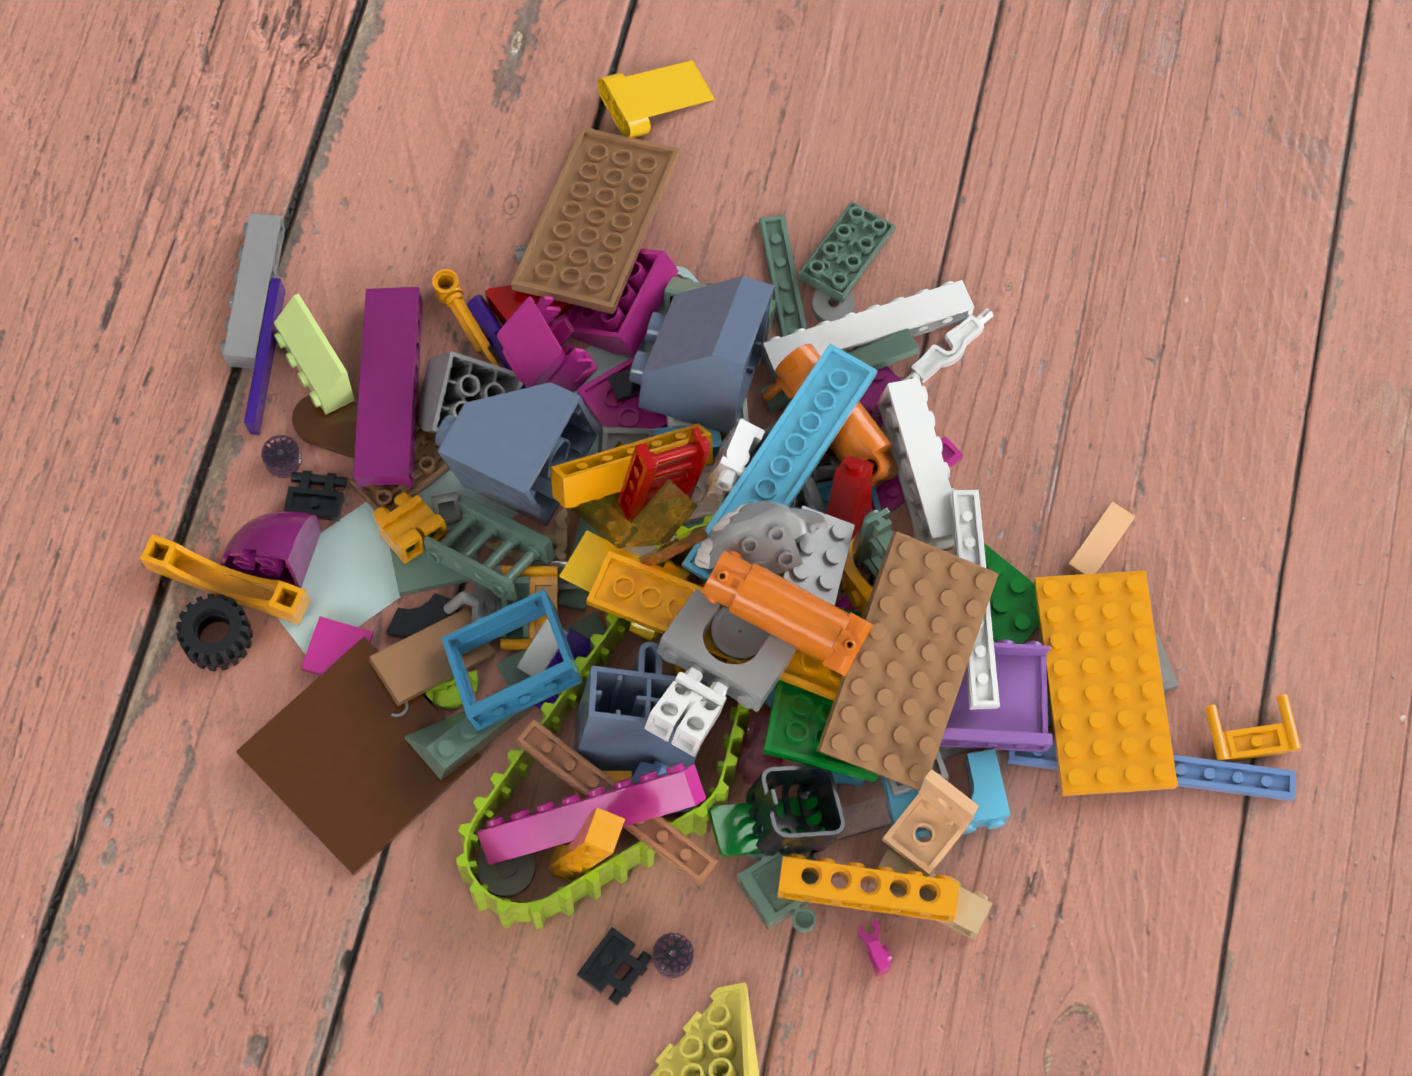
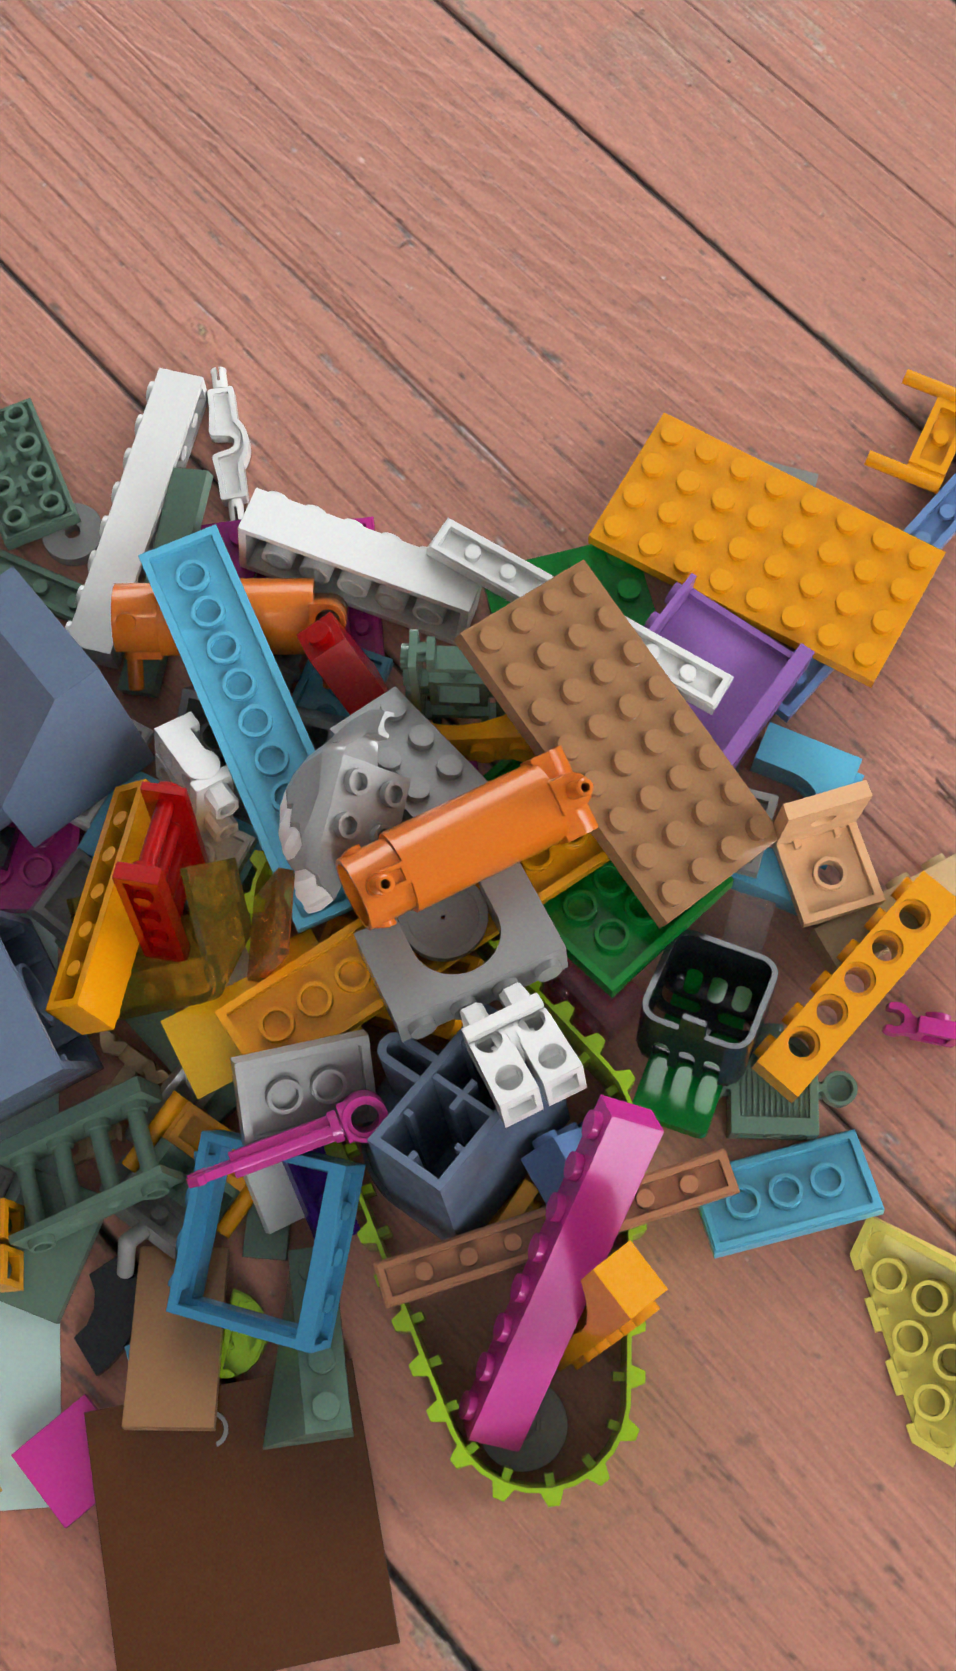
camera: 50 degrees left, 5 degrees up
black plate [577,927,652,1006] -> none
wheel [653,933,694,978] -> none
light nougat tile [1068,502,1136,574] -> none
none -> dark pink piece [186,1089,388,1188]
none -> light grey plate [230,1029,377,1146]
none -> medium azure tile [698,1129,885,1259]

